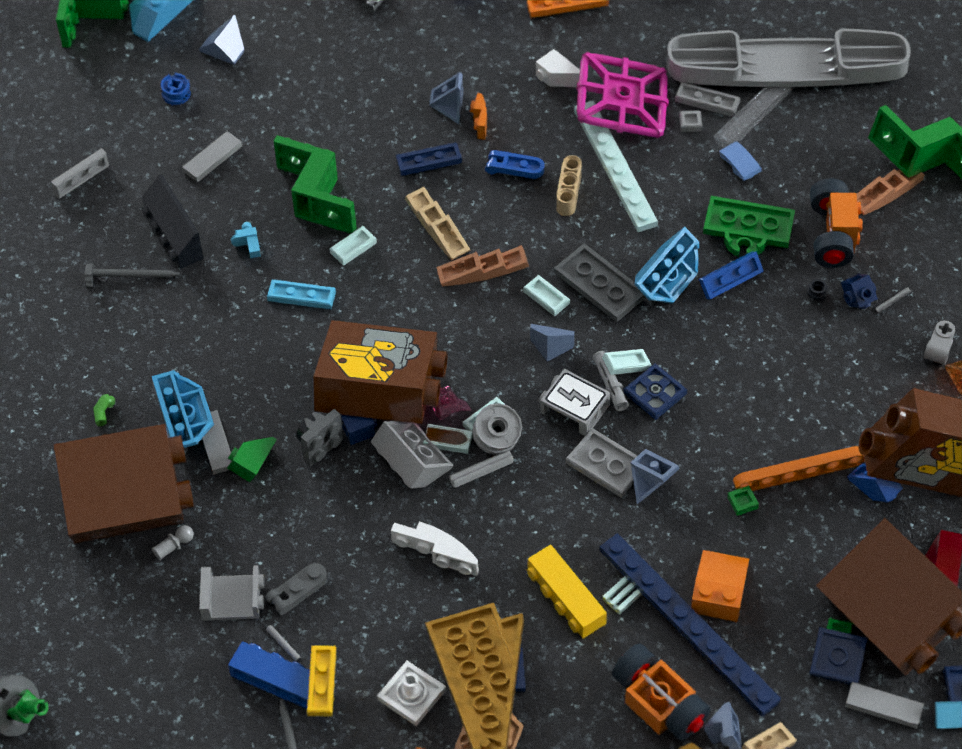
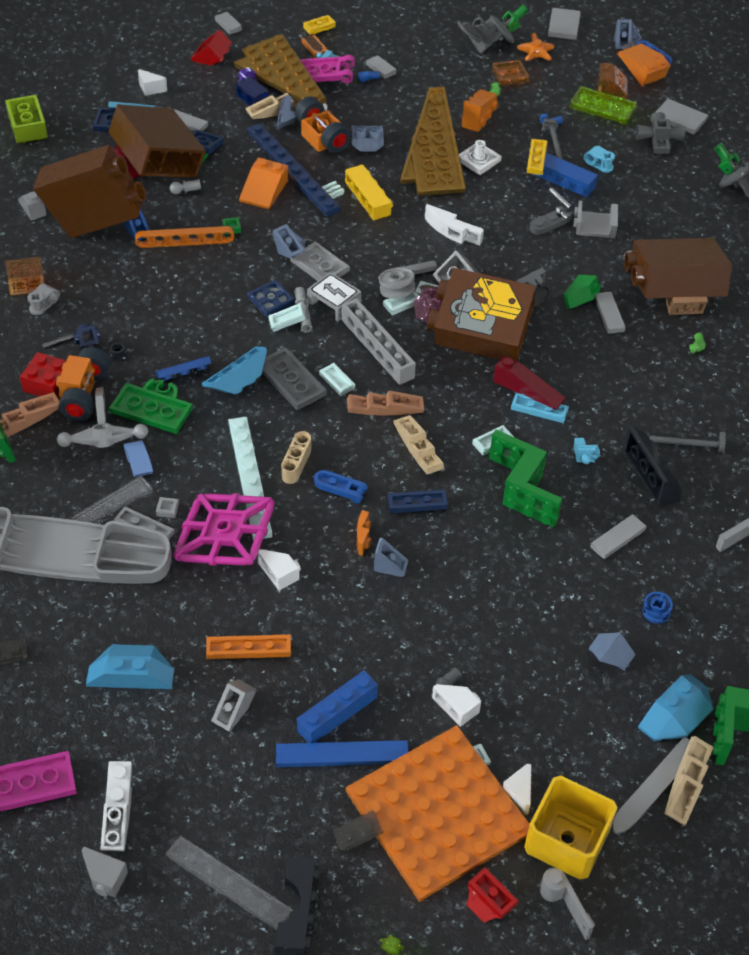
camera: 175 degrees left, 5 degrees down
dark azure wedge [152,370,214,448] -> none
sand blue slope [530,324,575,361] -> none
none -> red brick [20,352,66,398]
none -> light grey piece [57,387,149,448]
none -> light grey pin [170,179,201,194]
none -> light grey brick [342,298,416,385]
none -> sand blue slope [352,125,384,151]
none -> dark red wedge [493,356,565,410]
none -> medium azure piece [584,145,615,173]

